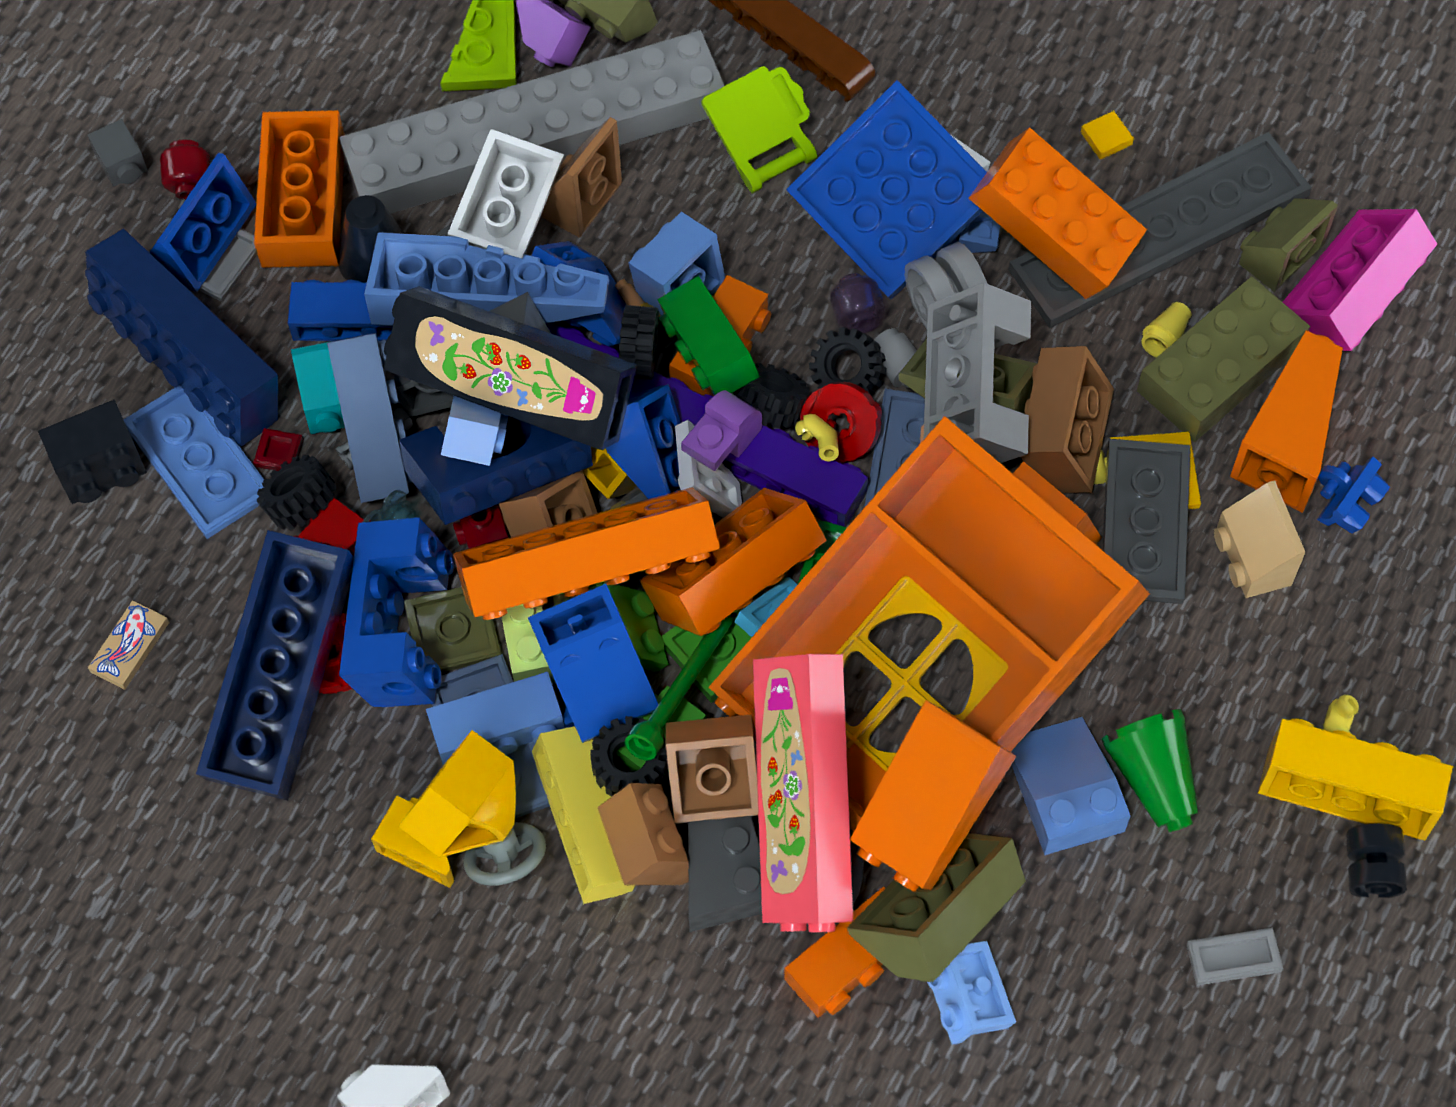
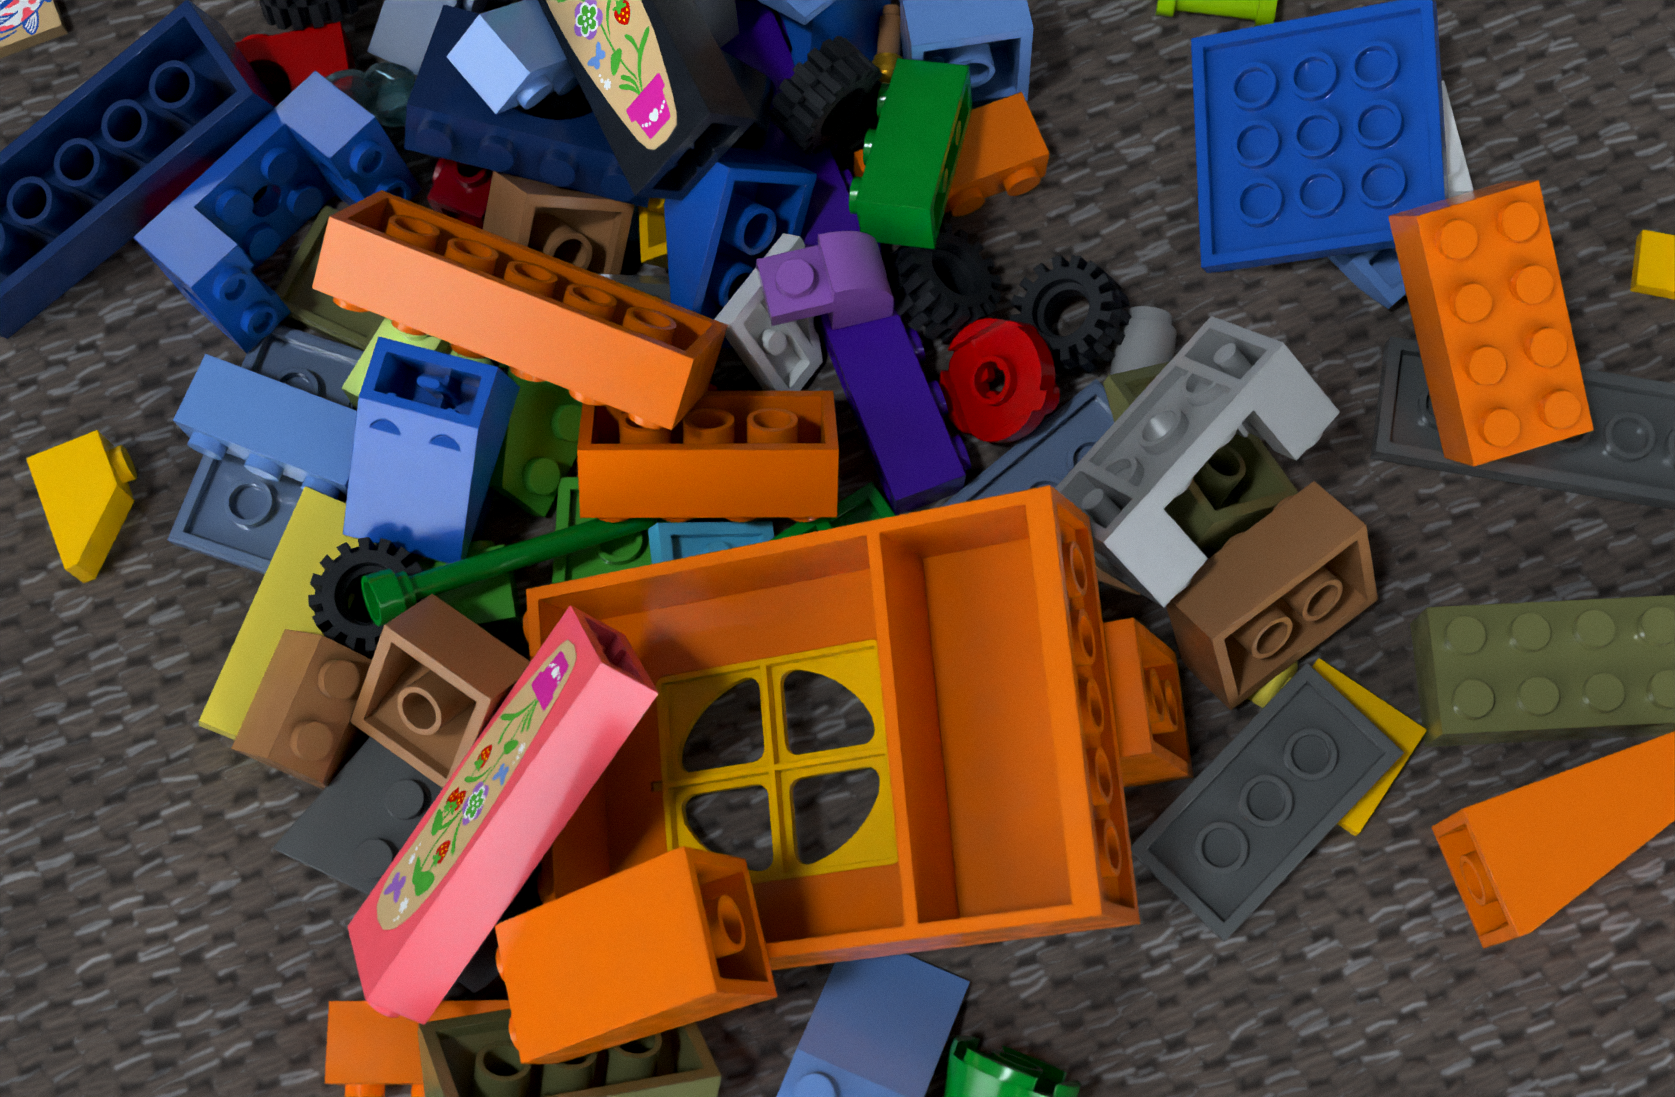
camera: 40 degrees right, 10 degrees up
yellow piece [398,730,546,886] -> none
light yellow arm [795,414,839,462] -> none
clear purple head [830,273,886,333] -> none
light grey wheel [904,242,987,330] -> none
light yellow cone [1141,302,1192,358] -> none
tan slope [1214,481,1306,598] -> none
blue hips [1317,457,1390,533] -> none

